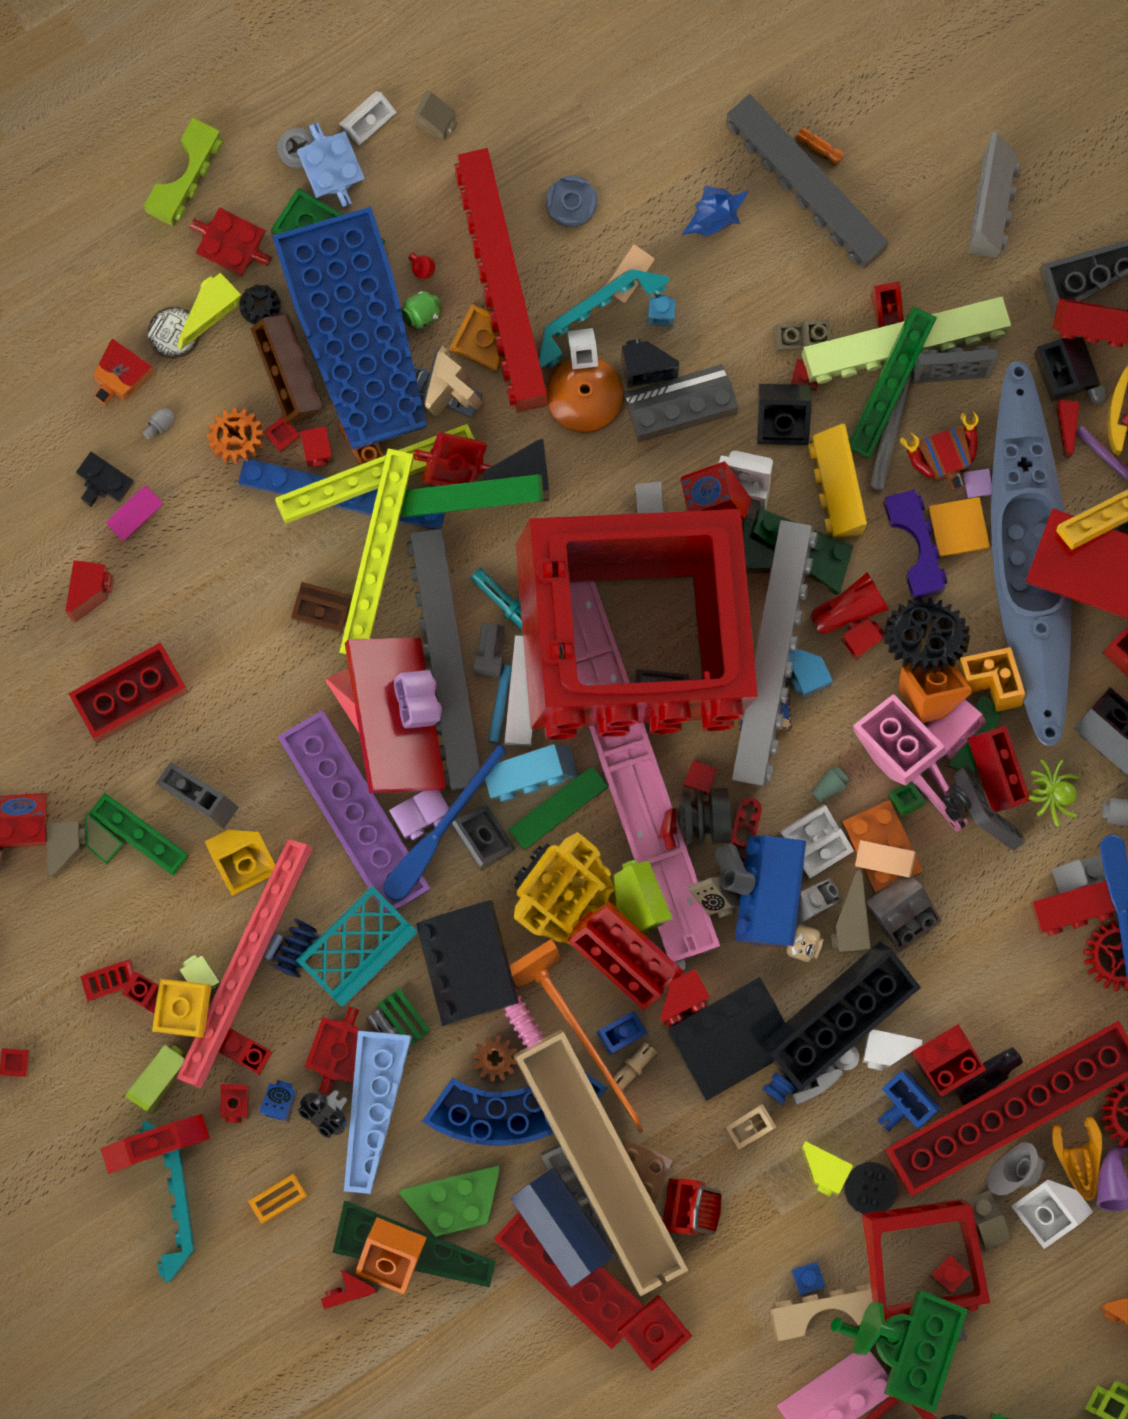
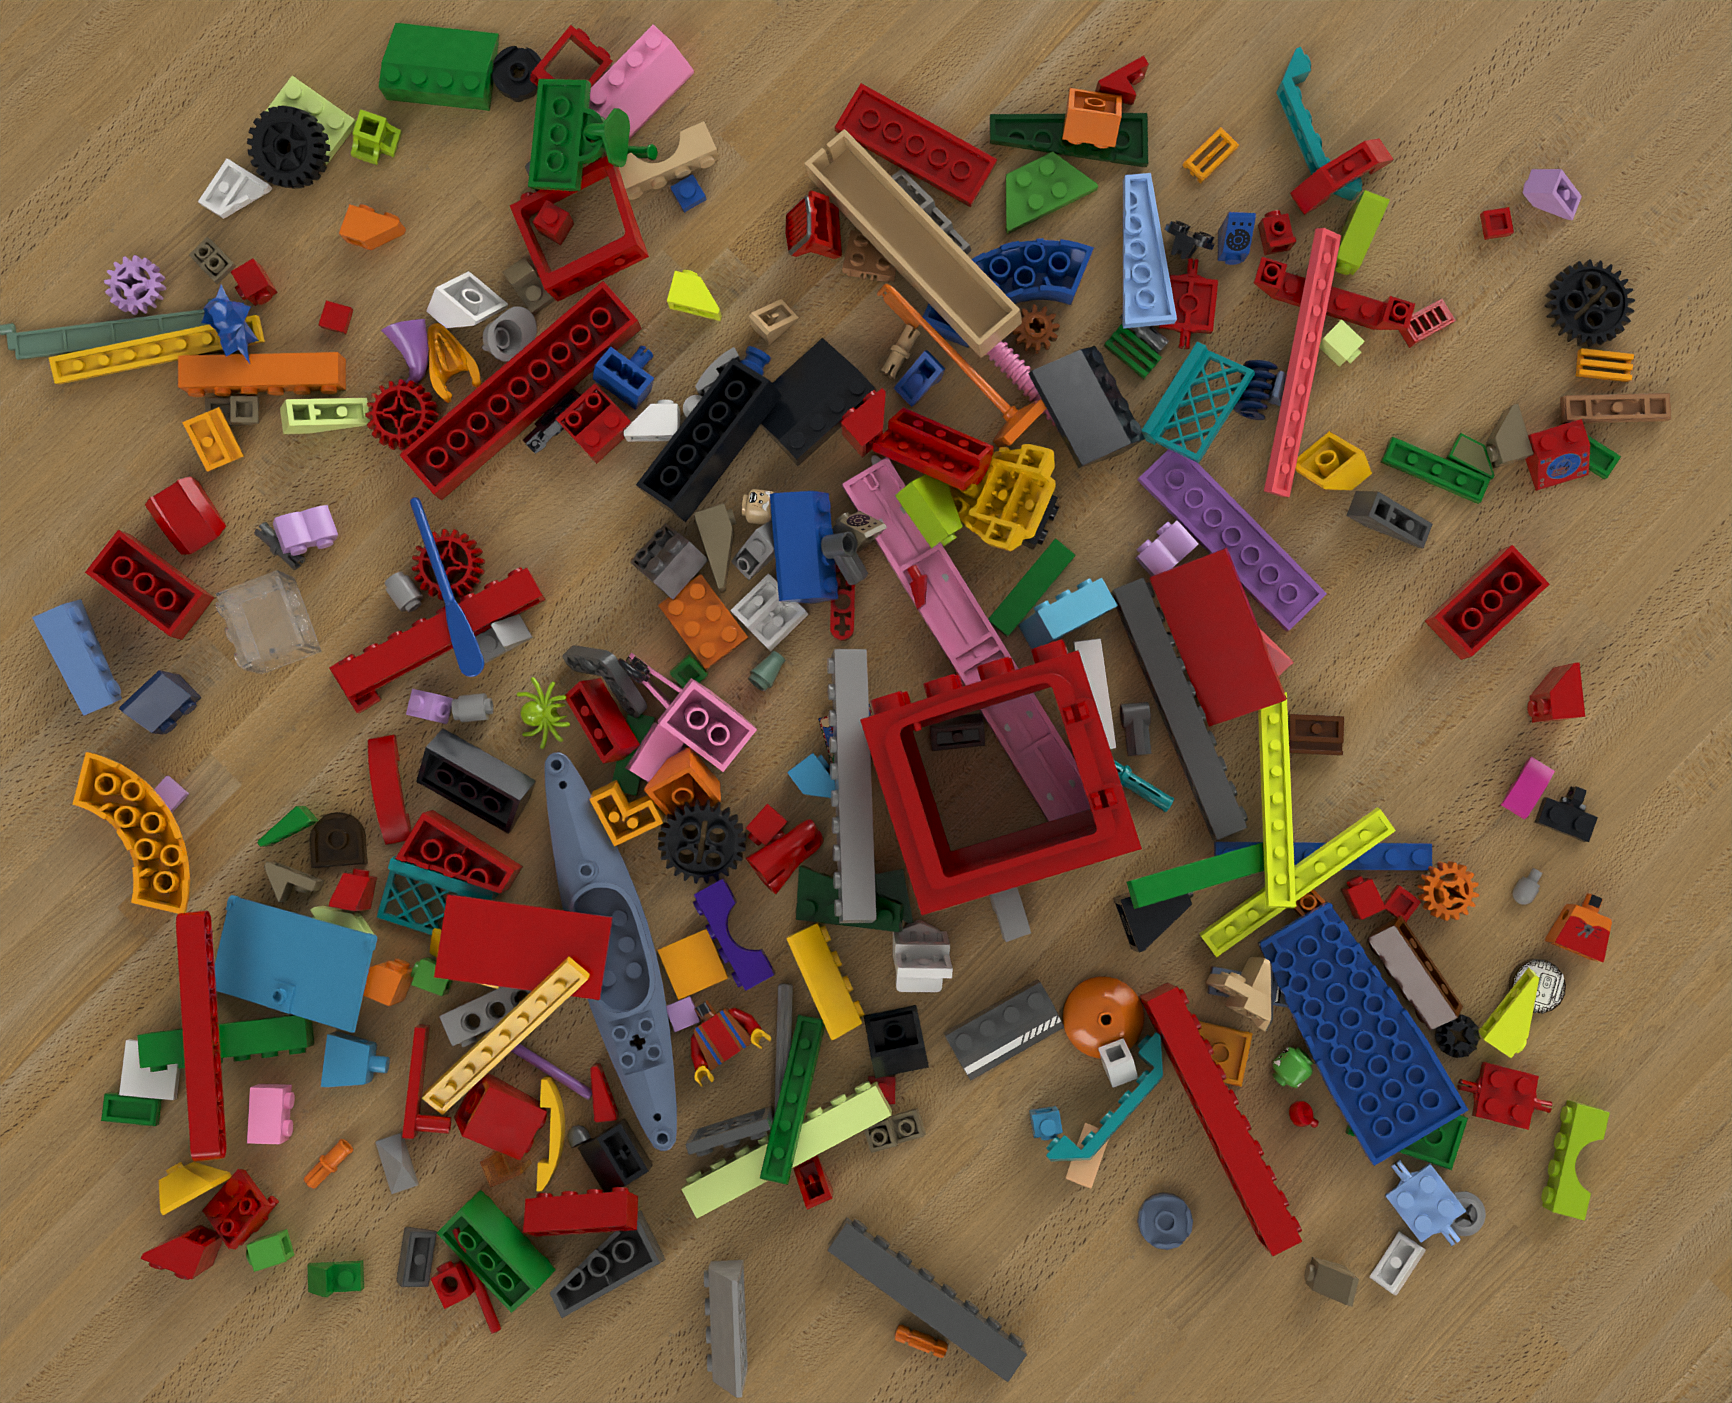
camera: 170 degrees right, 5 degrees up
yellow tile [152,978,212,1038] -> none
blue piece [383,745,506,900] -> none
lavender brick [394,670,442,729] -> none
red plate [414,432,494,486] -> none
dark grey slope [452,805,515,871] -> none
dark azure bar [488,664,512,743] -> none
dark blue slope [510,1167,615,1287] -> none
red tile [617,1295,692,1371] -> none
black slope [621,339,679,388] -> none
pearl dark grey wheel [679,788,731,846] -> none
blue hair [681,185,749,236] -> none
red slope [681,461,752,520] -> none
red tile [684,760,717,794] -> none
black plate [844,1162,897,1214] -> none
light nougat slope [855,840,916,878] -> none

